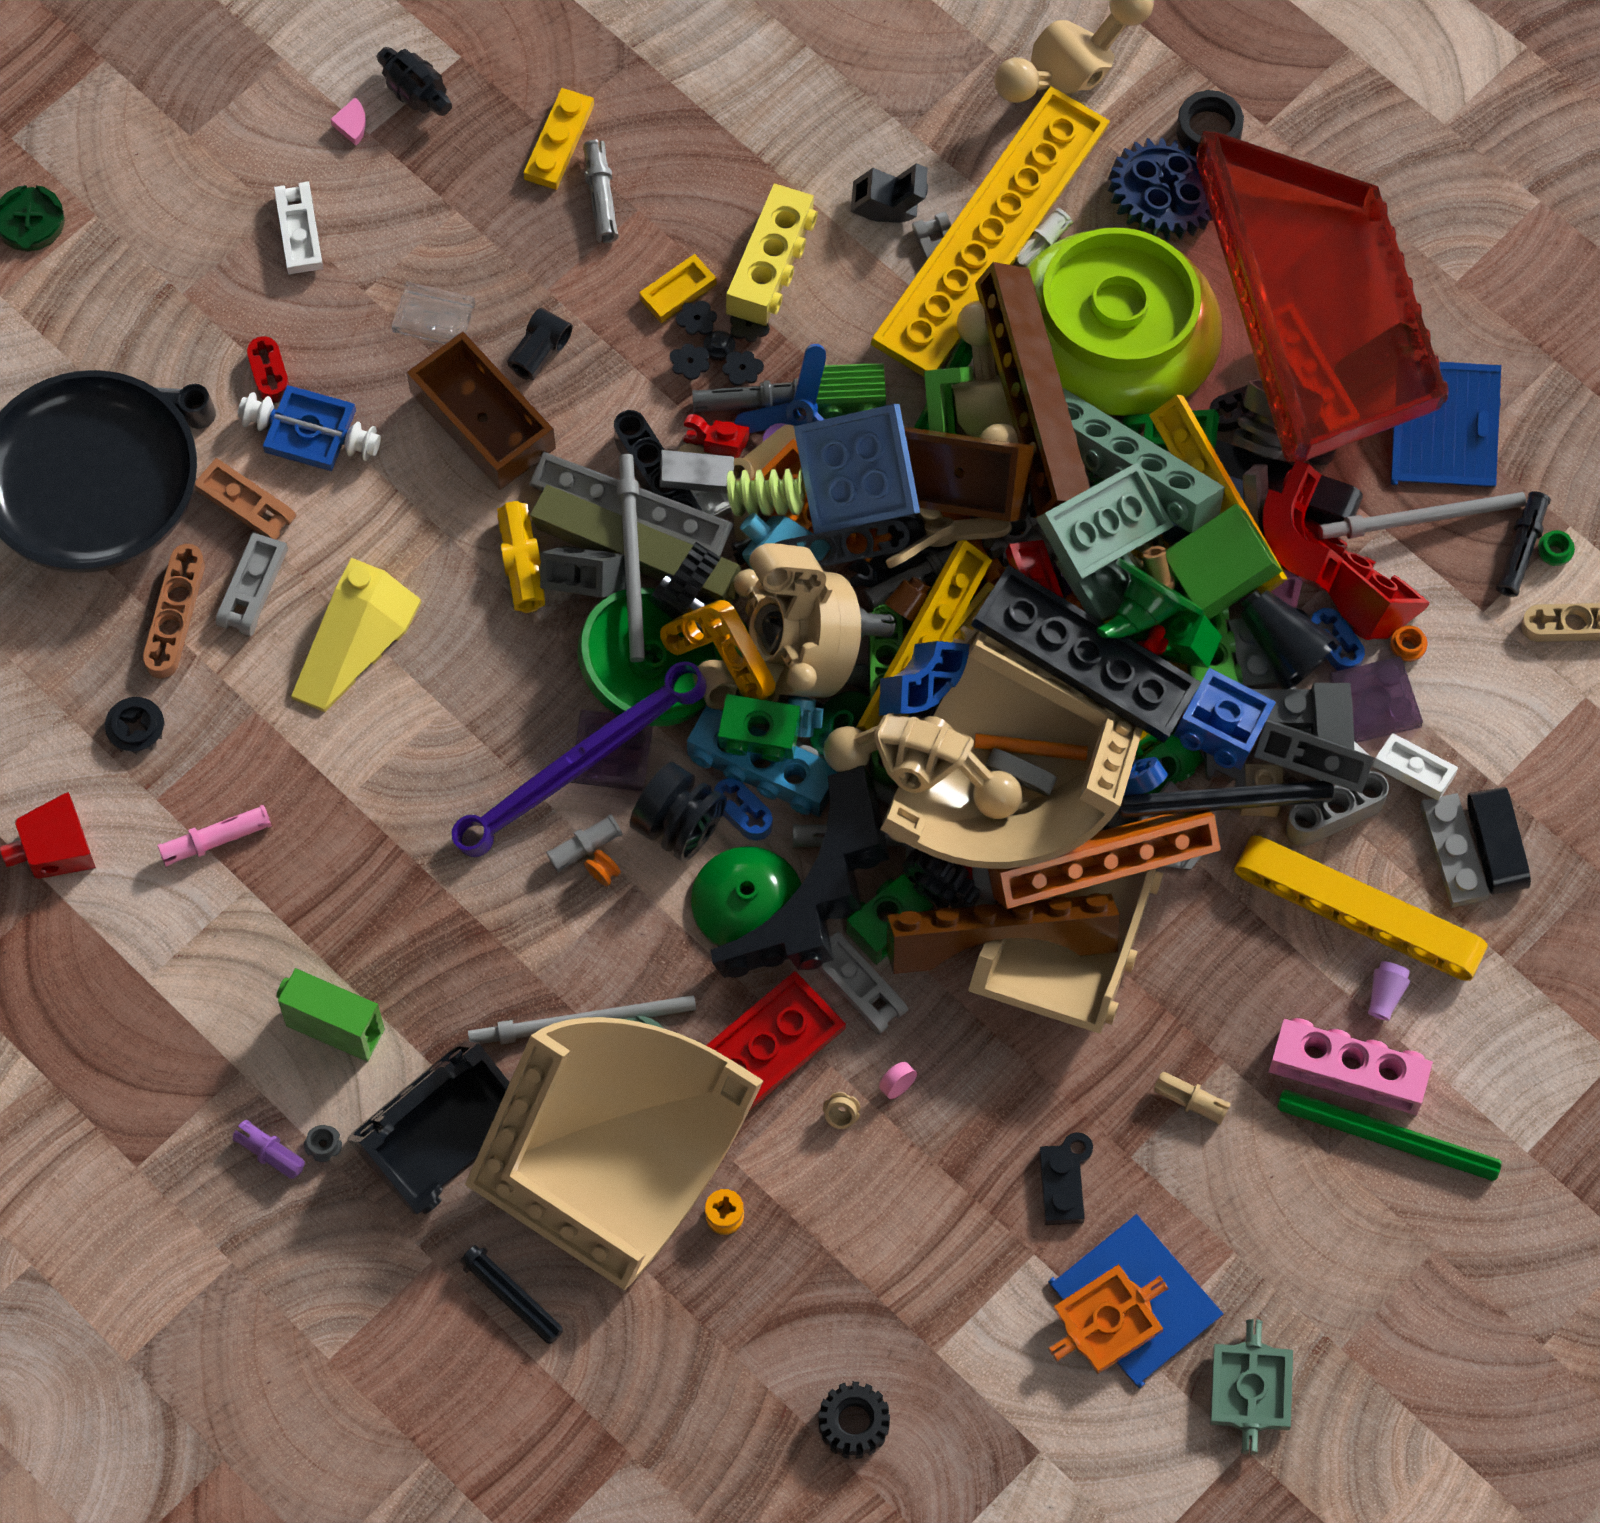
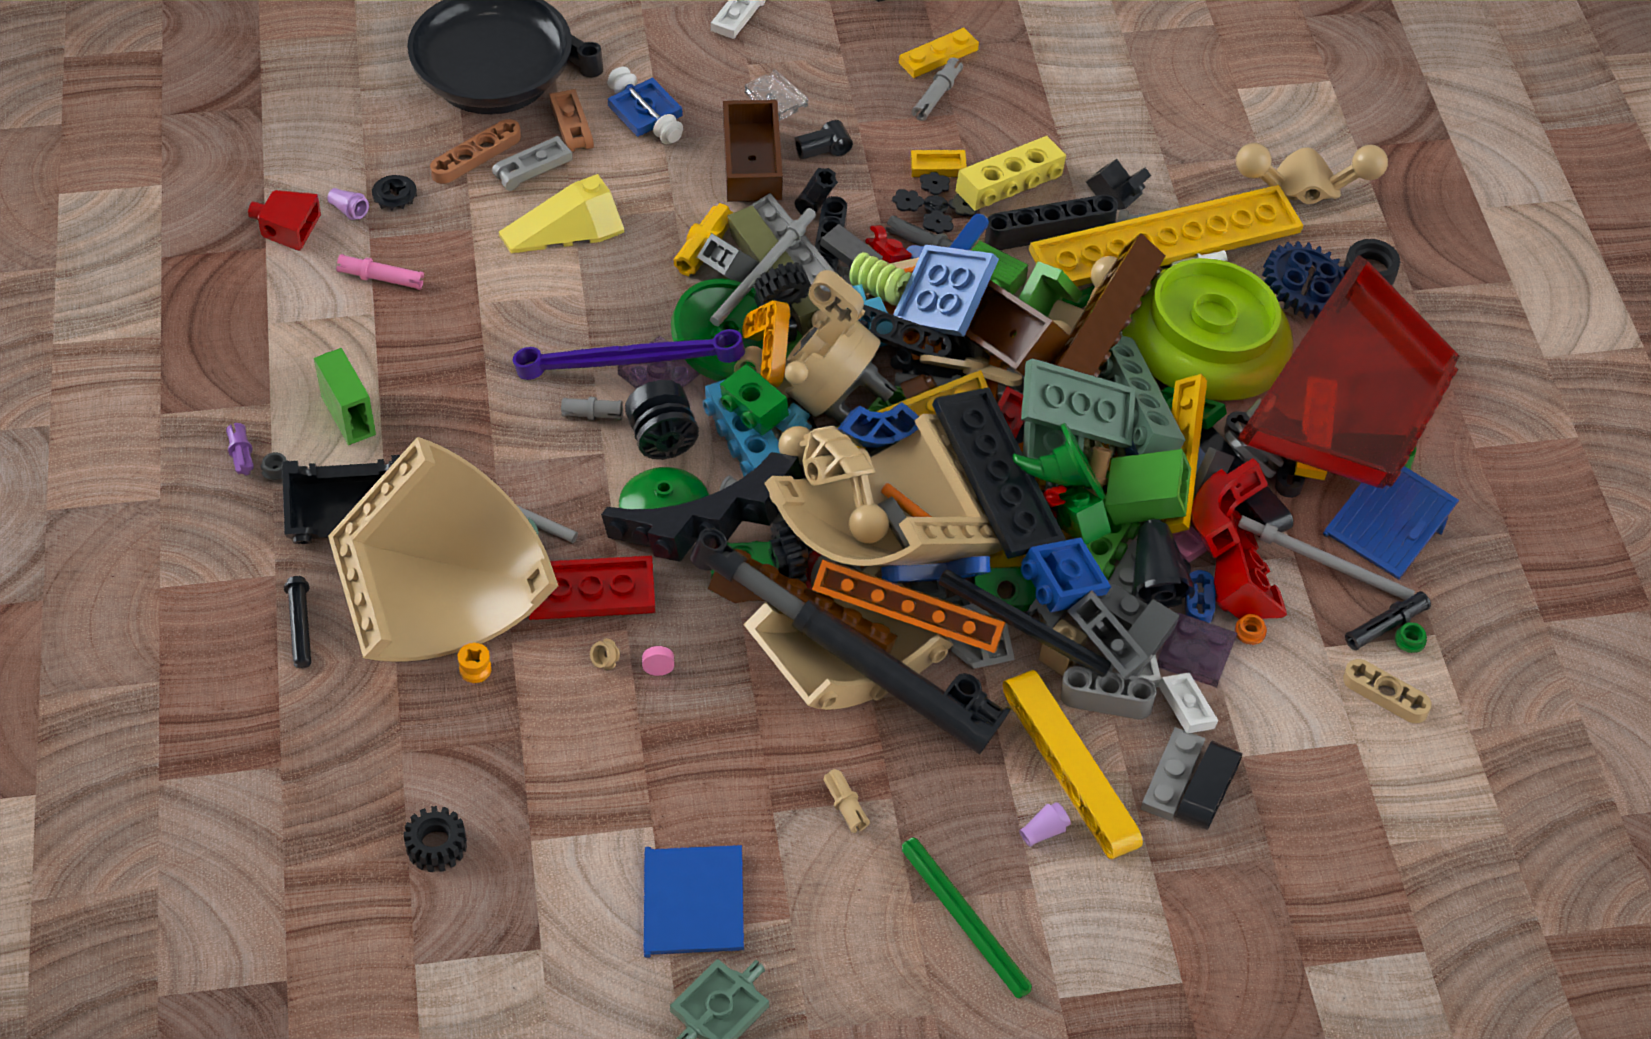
camera: 35 degrees right, 15 degrees down
red beam [247,336,289,403] -> none
orange bush [584,850,621,887] -> none
blue beam [714,778,773,841] -> none
light grey plate [818,931,908,1035] -> none
black hinge [1039,1132,1093,1225] -> none
orange plate [1048,1264,1168,1374] -> none
bright pink brick [1269,1018,1433,1115] -> none
none -> lavender cone [327,188,369,220]
none -> black piece [690,528,1012,755]
none -> black piece [794,167,838,215]
none -> black beam [984,195,1118,250]

